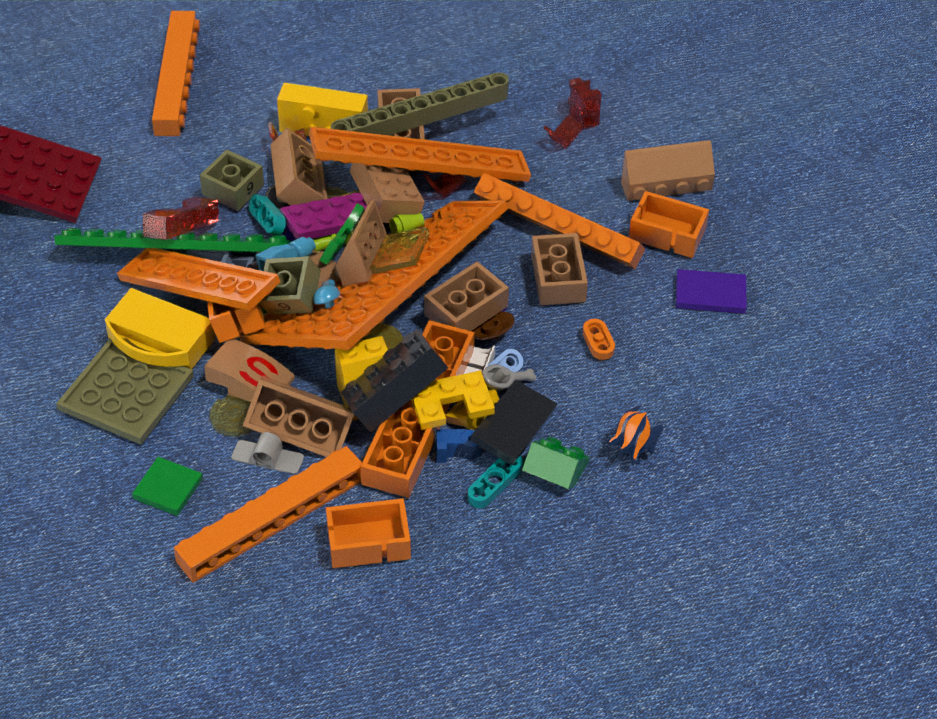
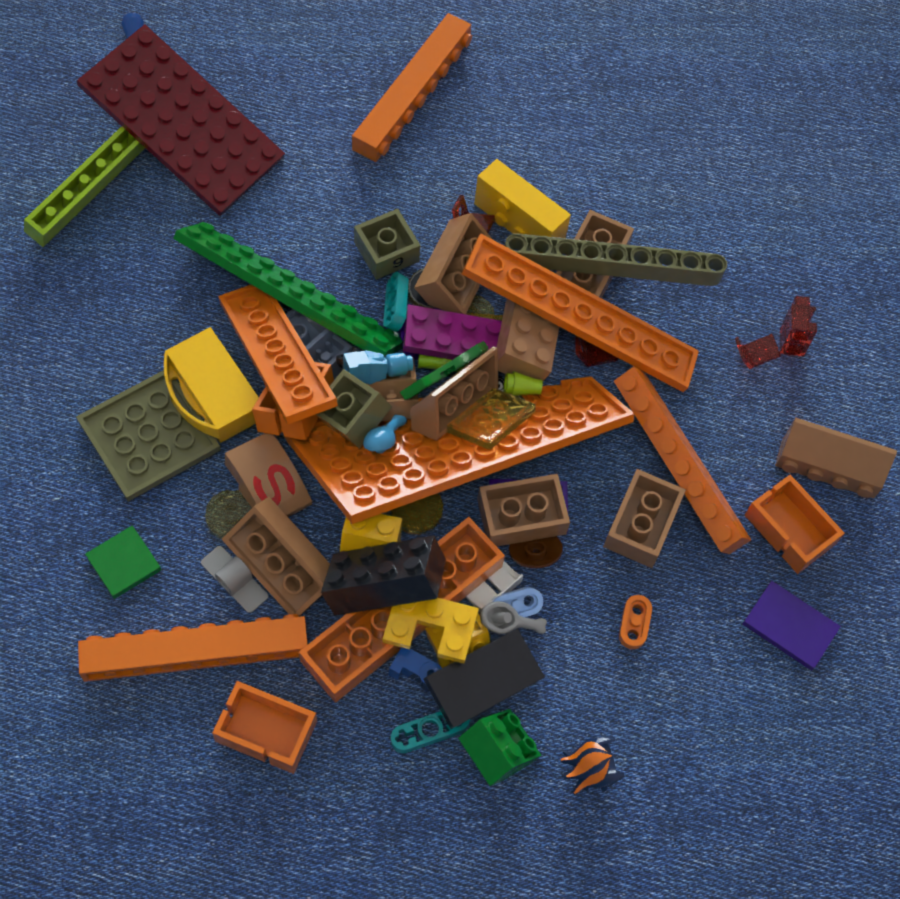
camera: 25 degrees right, 15 degrees up
clear red arch [143,196,219,240] -> none

